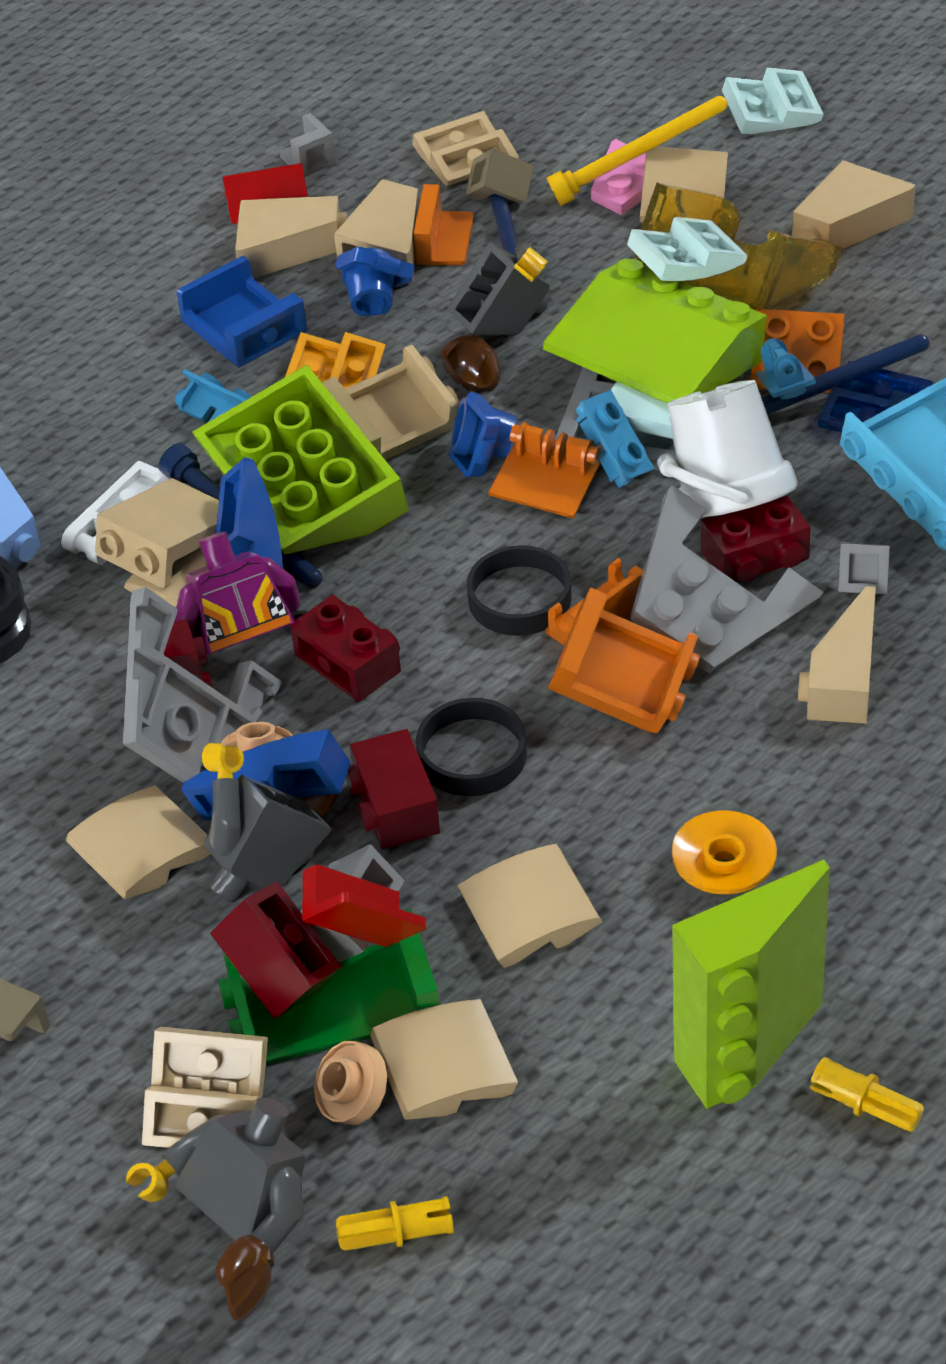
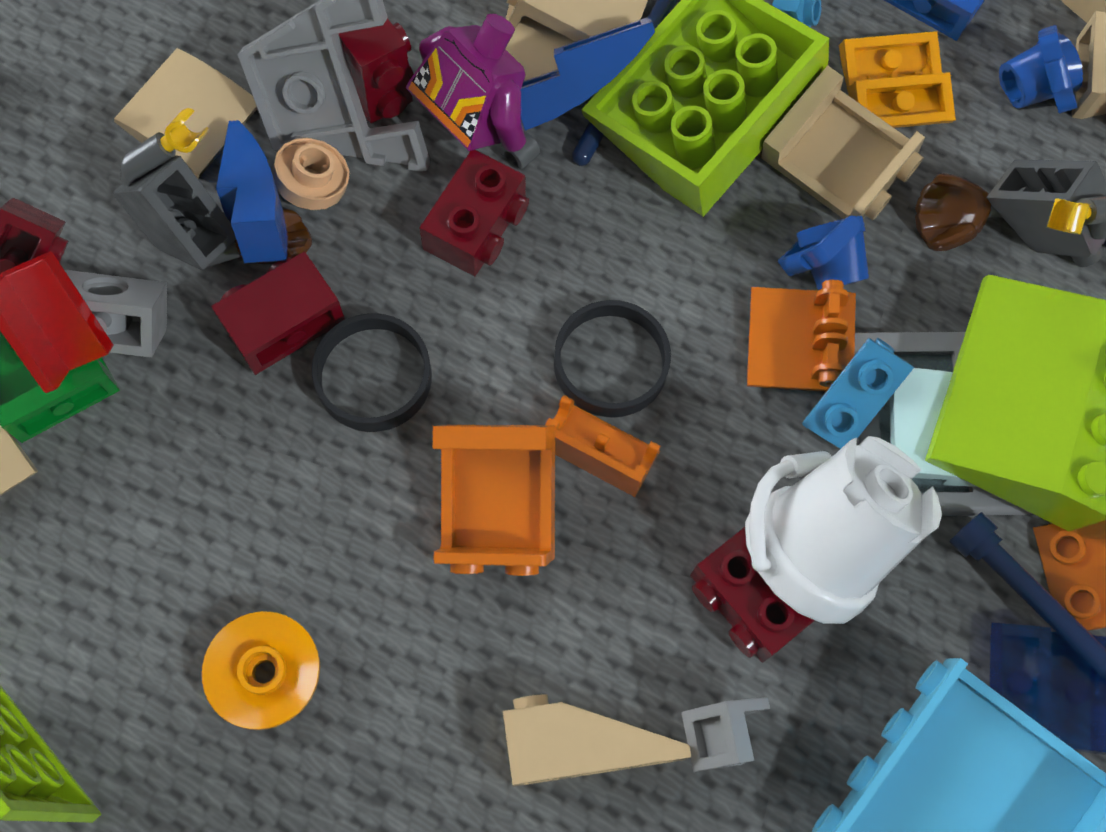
camera: 65 degrees right, 25 degrees up
tan slope [457,844,603,968] -> none
light grey wing [630,485,823,673] -> none
dark azure hinge [756,338,816,399] -> none

